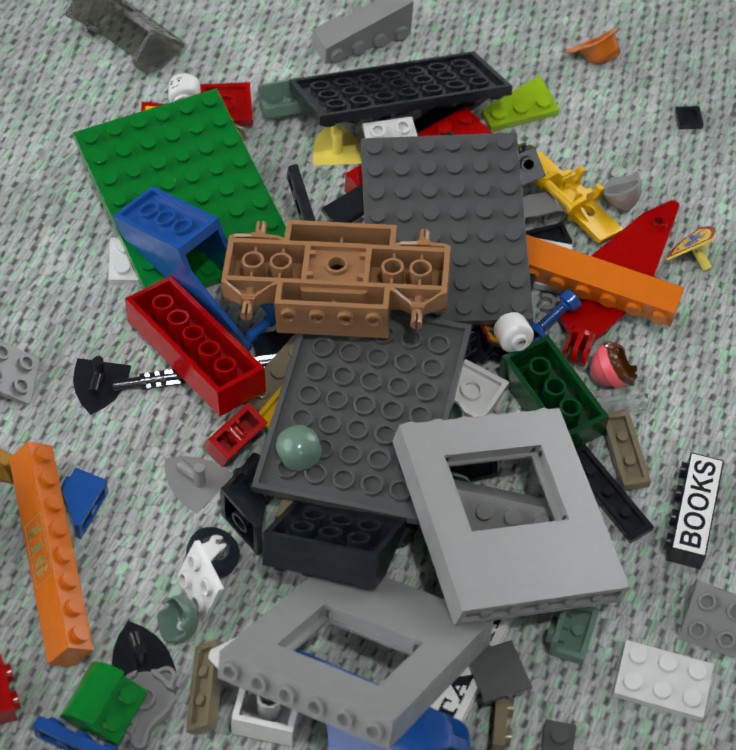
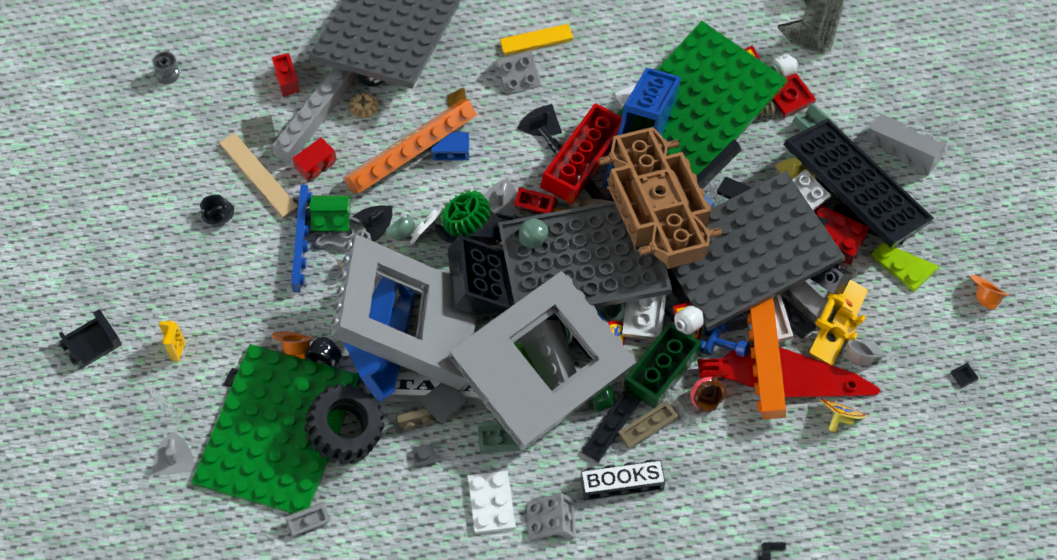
camera: 70 degrees right, 5 degrees up
none -> green gear [440,190,491,238]

